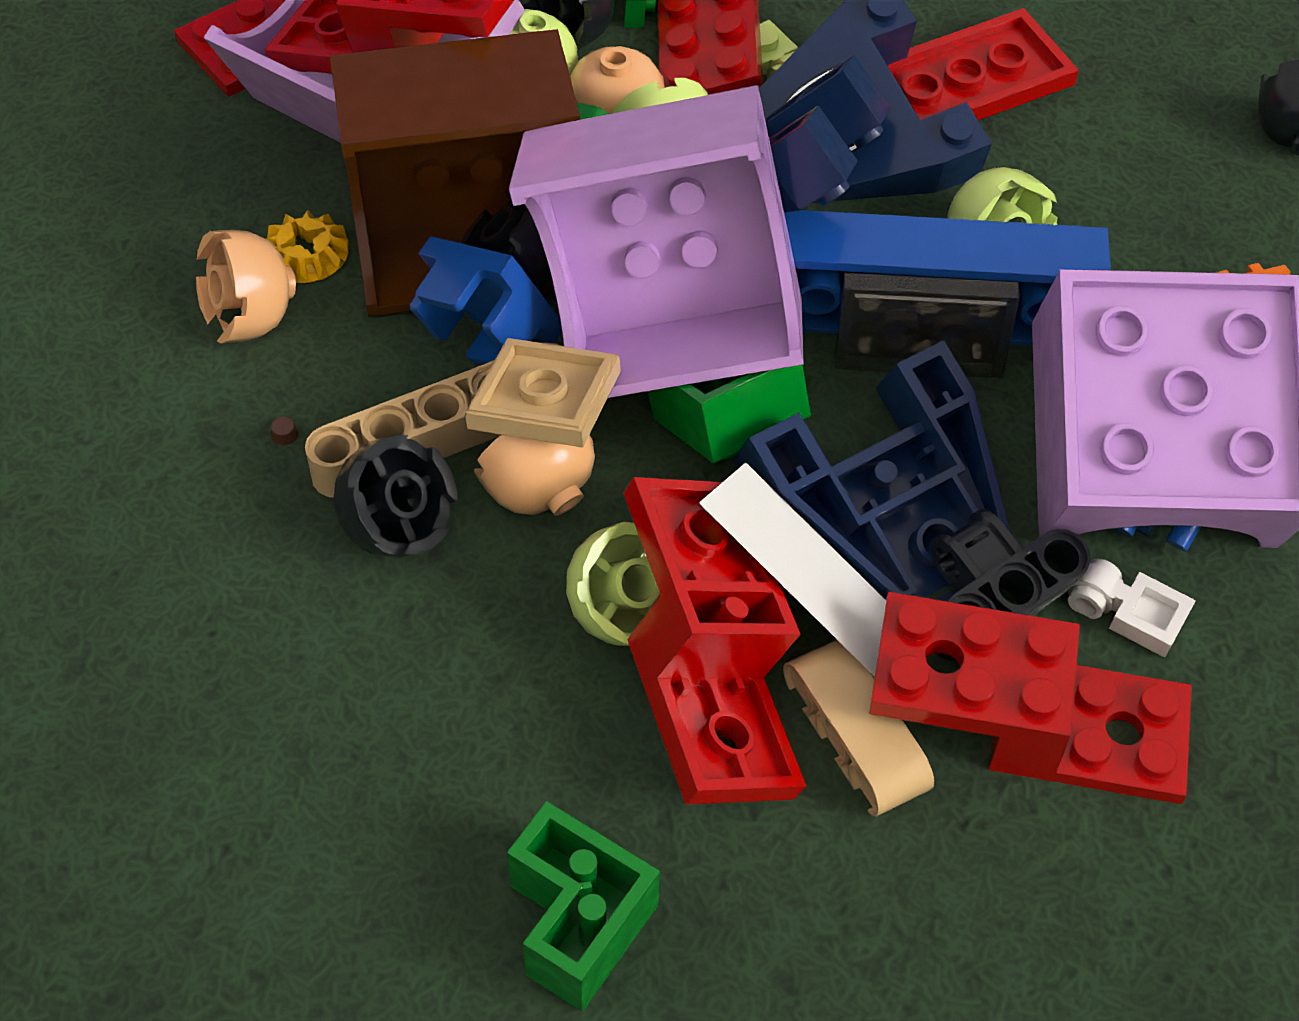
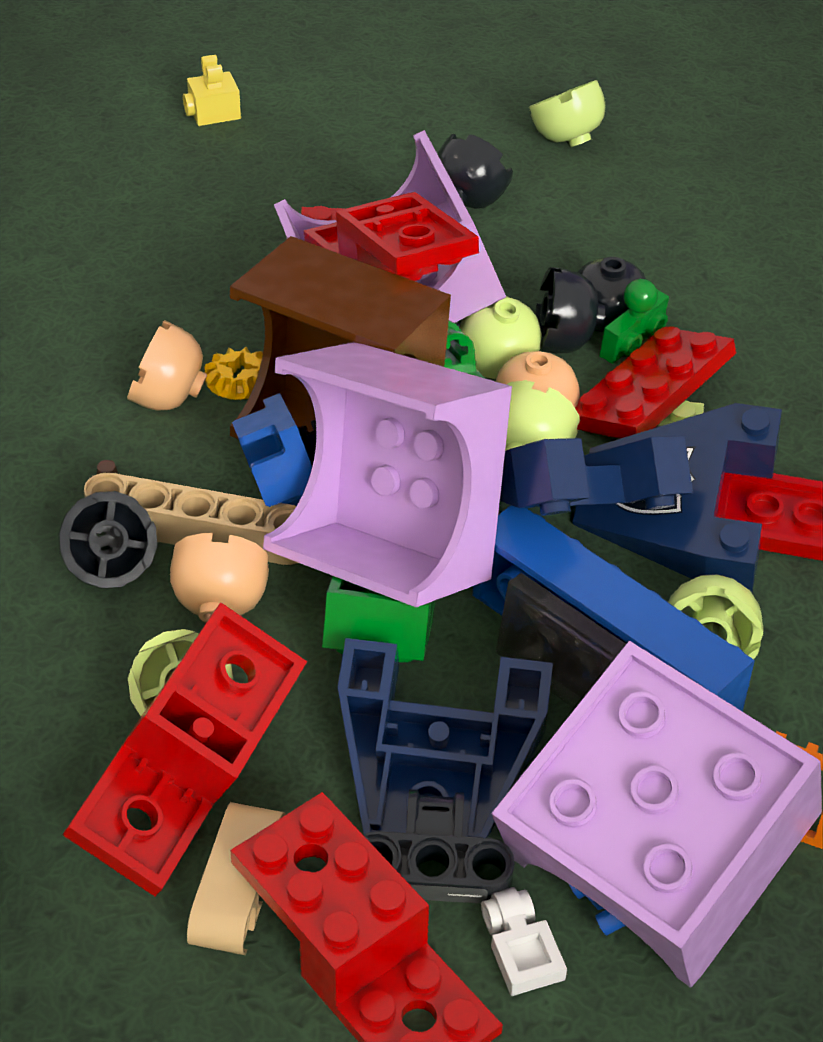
camera: 40 degrees right, 10 degrees down
tan tile [465,338,621,448] -> none
white sticker [699,462,886,677] -> none

